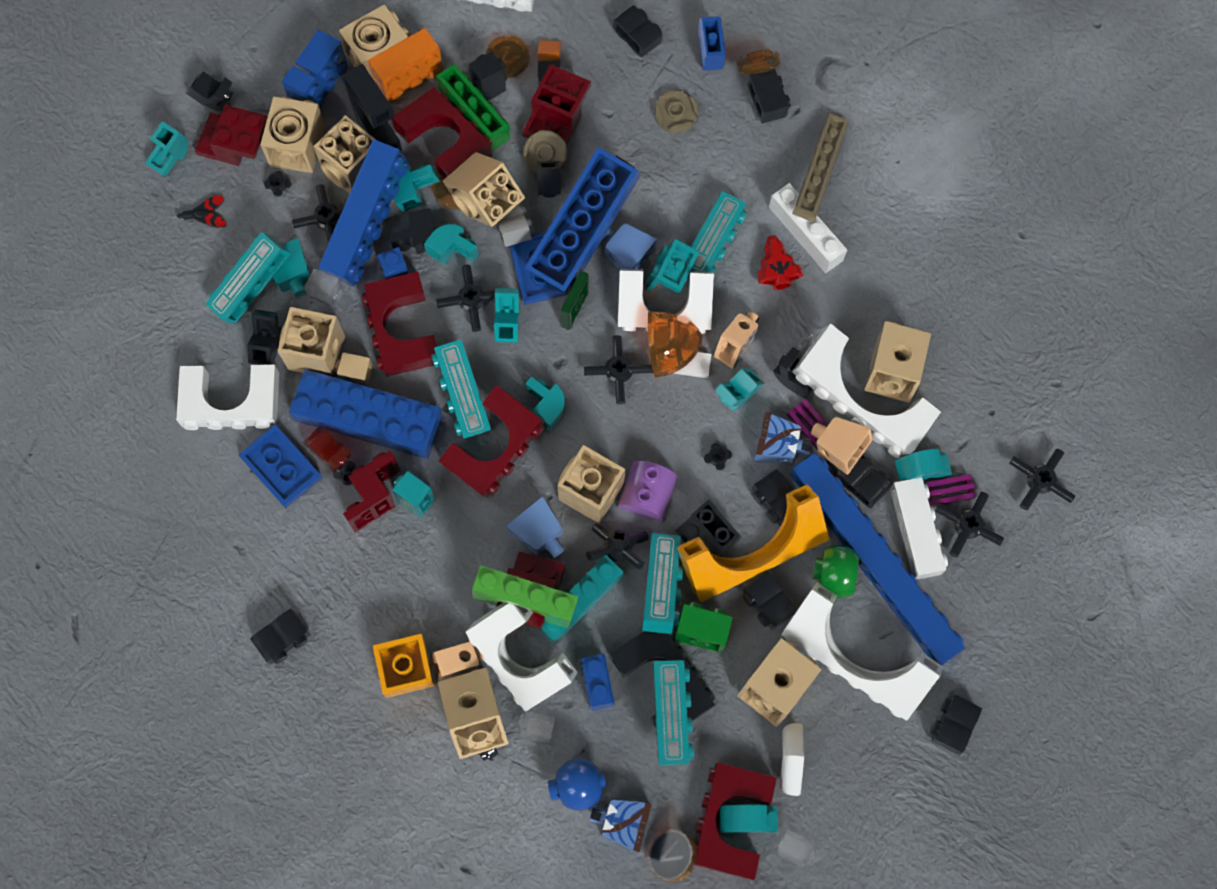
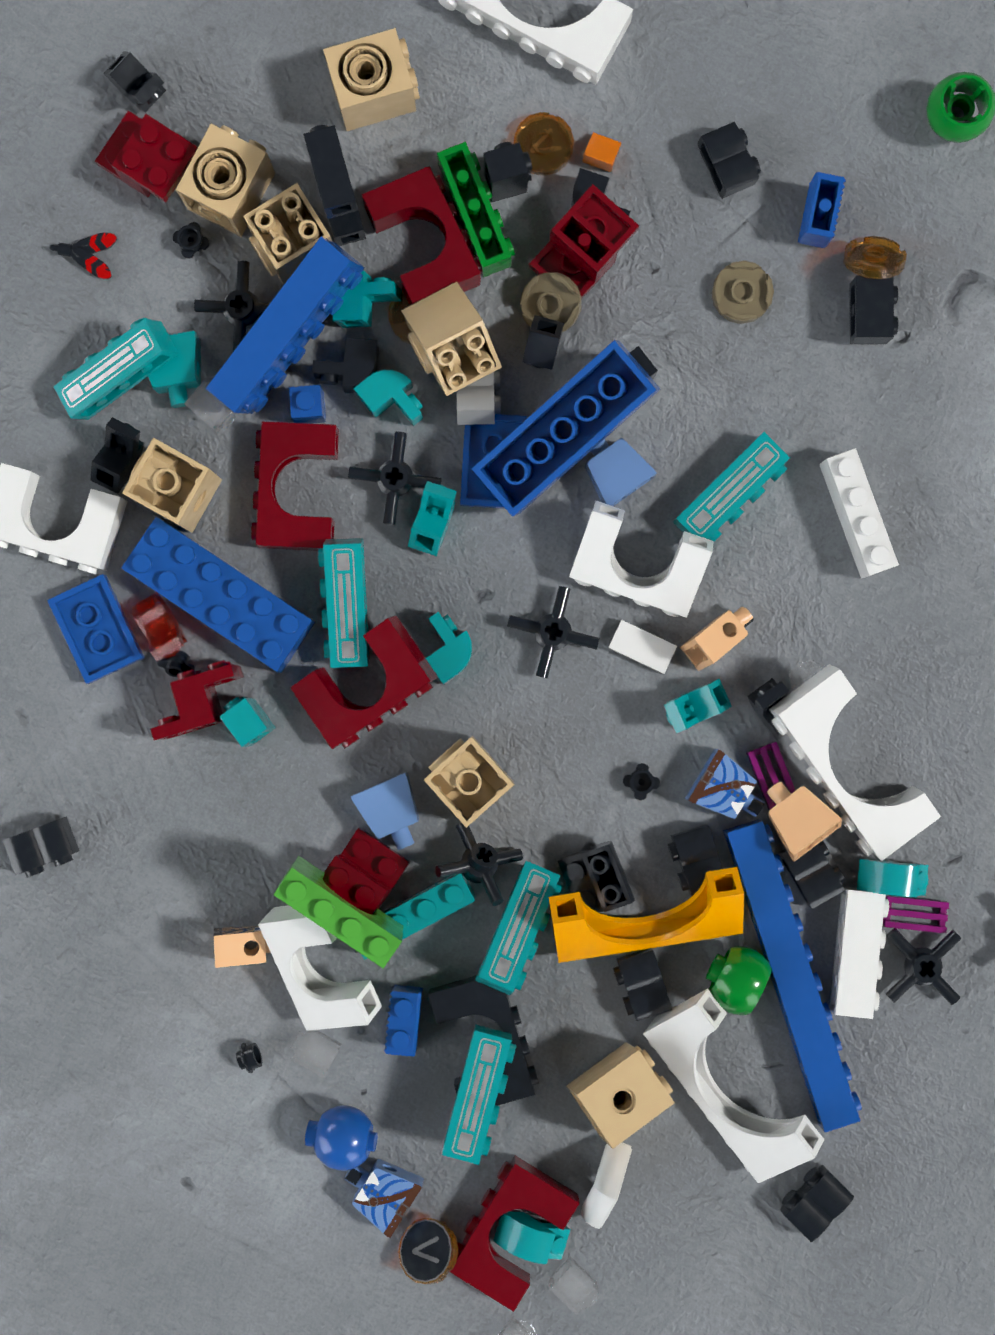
camera: 20 degrees right, 15 degrees up
teal brick [145,121,188,177] -> none
blue piece [282,30,348,109] -> none
tan brick [335,353,373,387] -> none
orange piece [368,28,443,102] -> none
light orange brick [373,633,435,698] -> none
tan brick [438,667,509,759] -> none
dark green tile [561,271,589,330] -> none
medium lavender brick [617,461,677,522] -> none
teal bracket [645,239,699,294] -> none
clear orange brick [648,312,703,378] -> none
green brick [674,602,733,654] -> none
red rock [757,235,803,290] -> none
dark tan tile [792,112,849,222] -> none
tan brick [864,321,931,403] -> none

